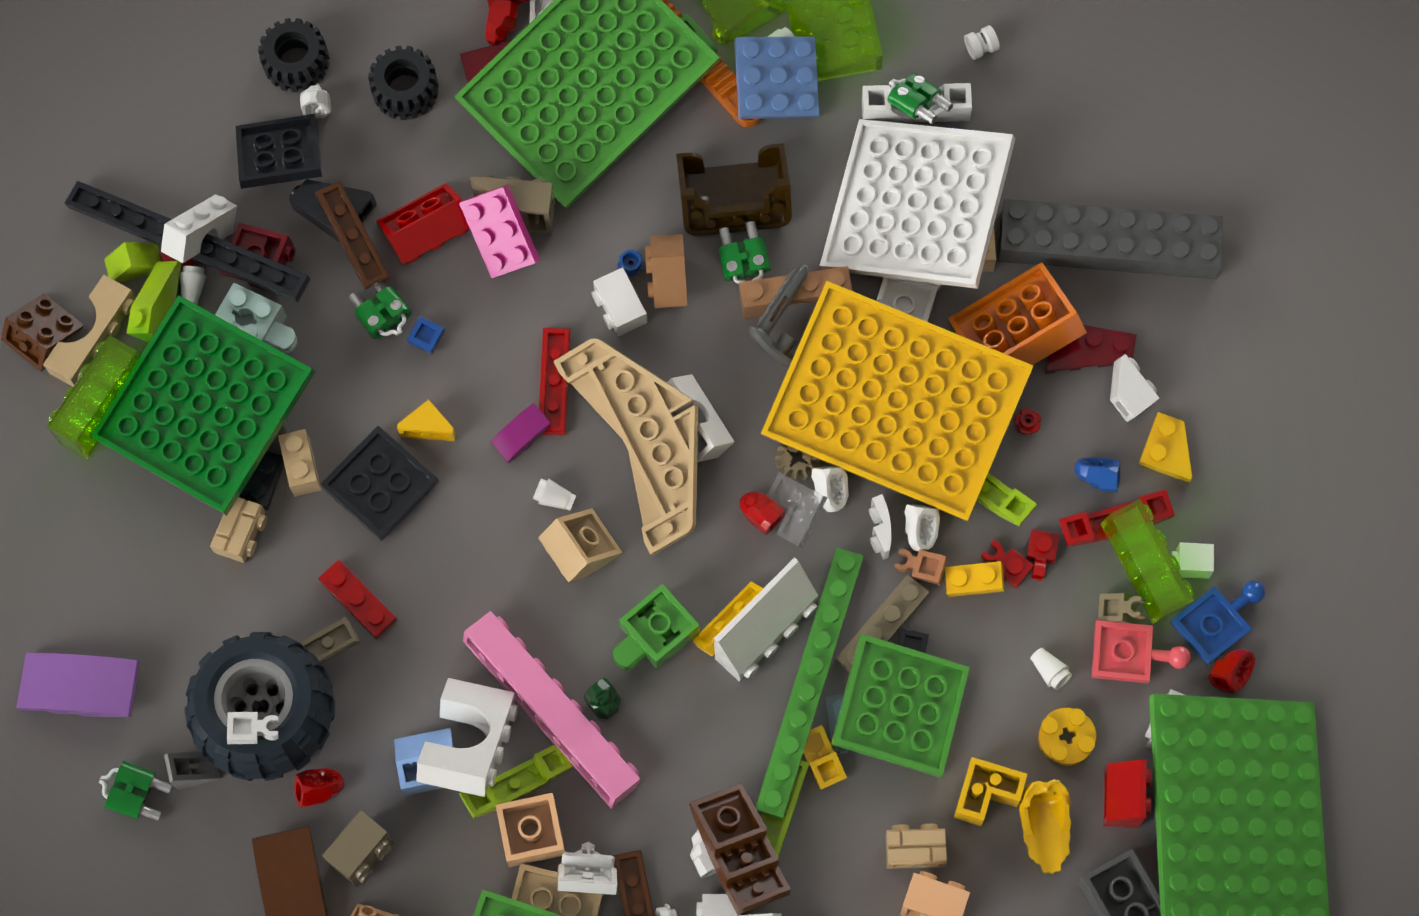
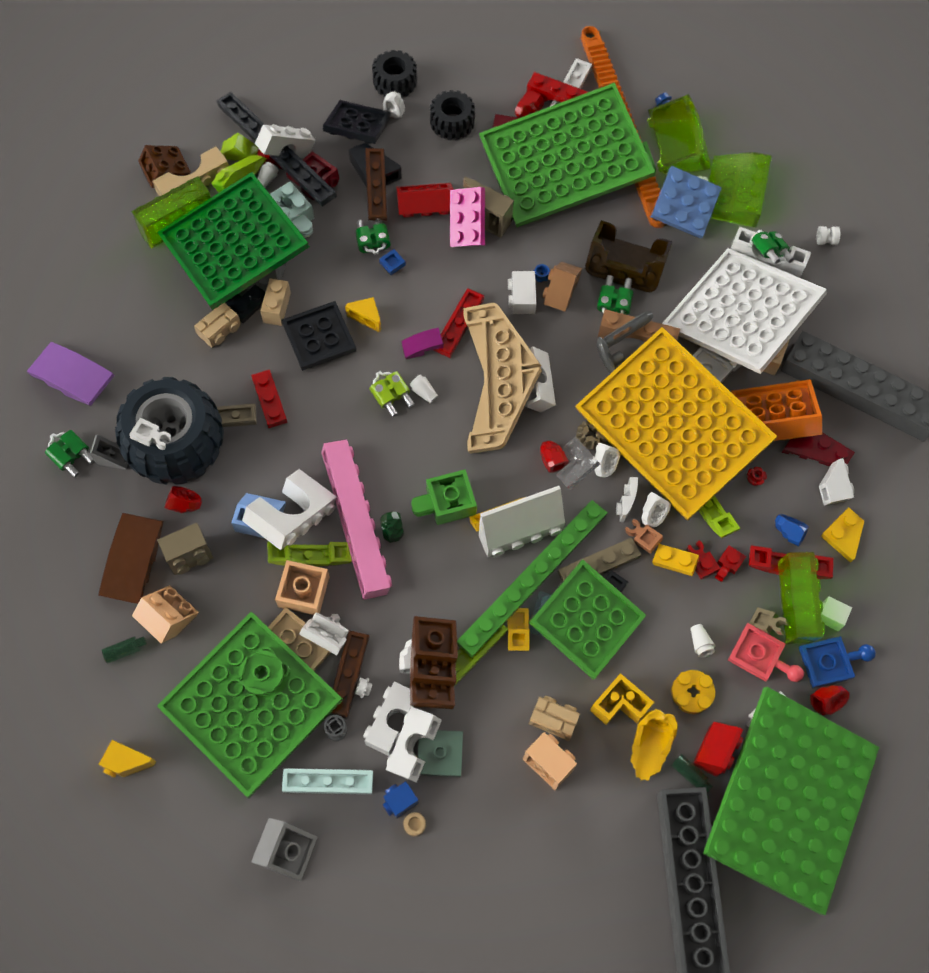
camera: 20 degrees right, 5 degrees down
tan slope [538,508,623,583] -> none
none -> lime piece [369,371,414,417]
none -> clear green cylinder [671,754,713,793]

